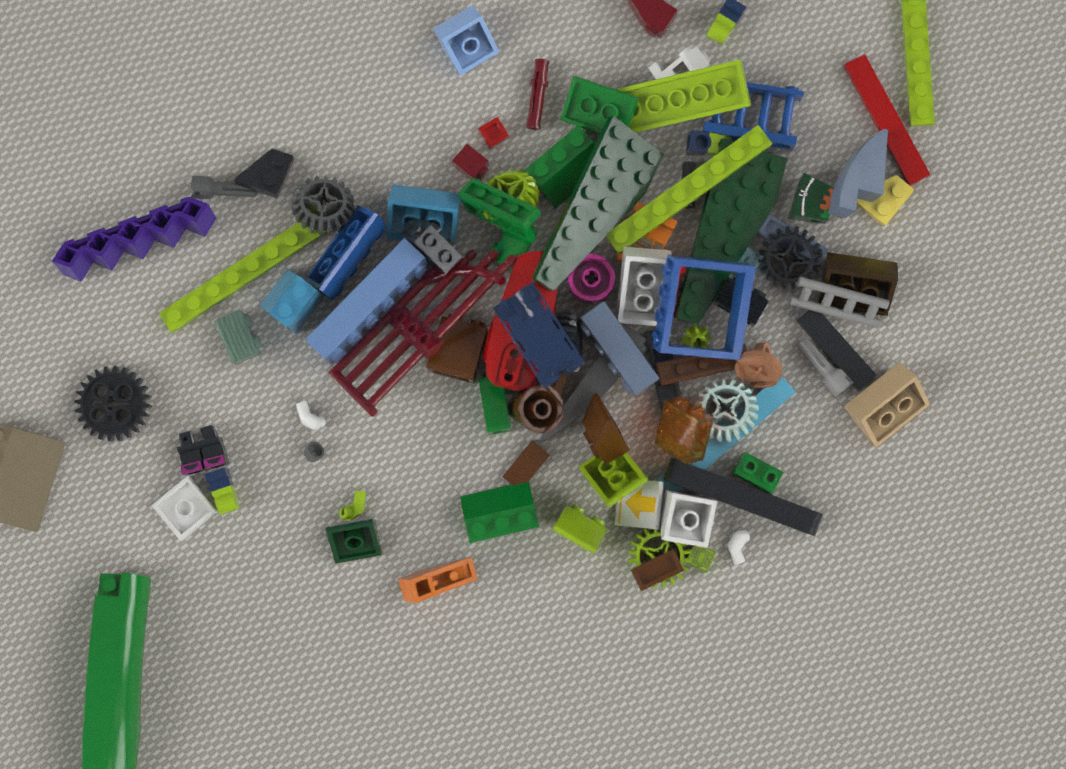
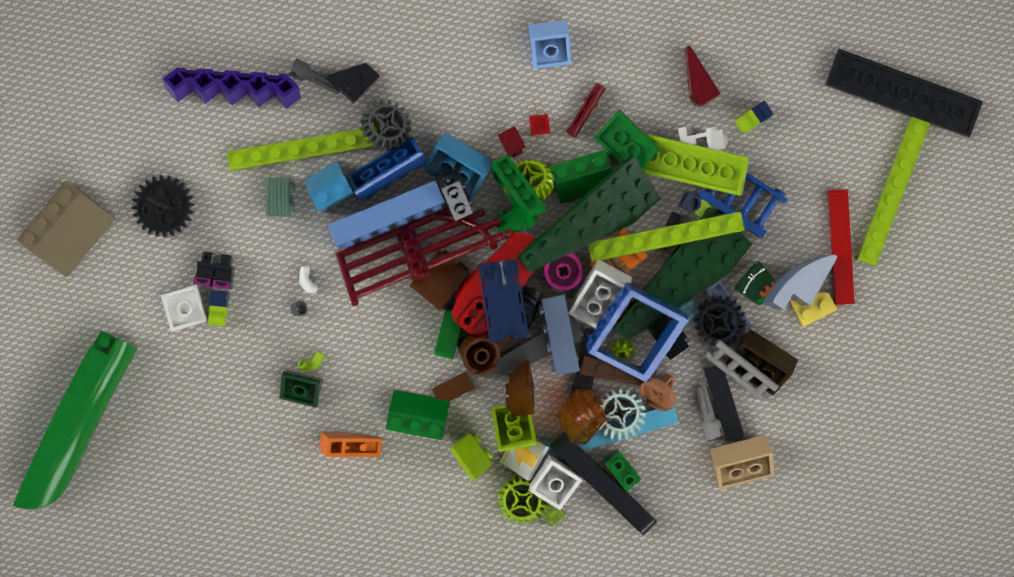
camera: 15 degrees right, 5 degrees up
reddish brown tile [631,549,684,591] -> none
white arm [728,530,750,565] -> none

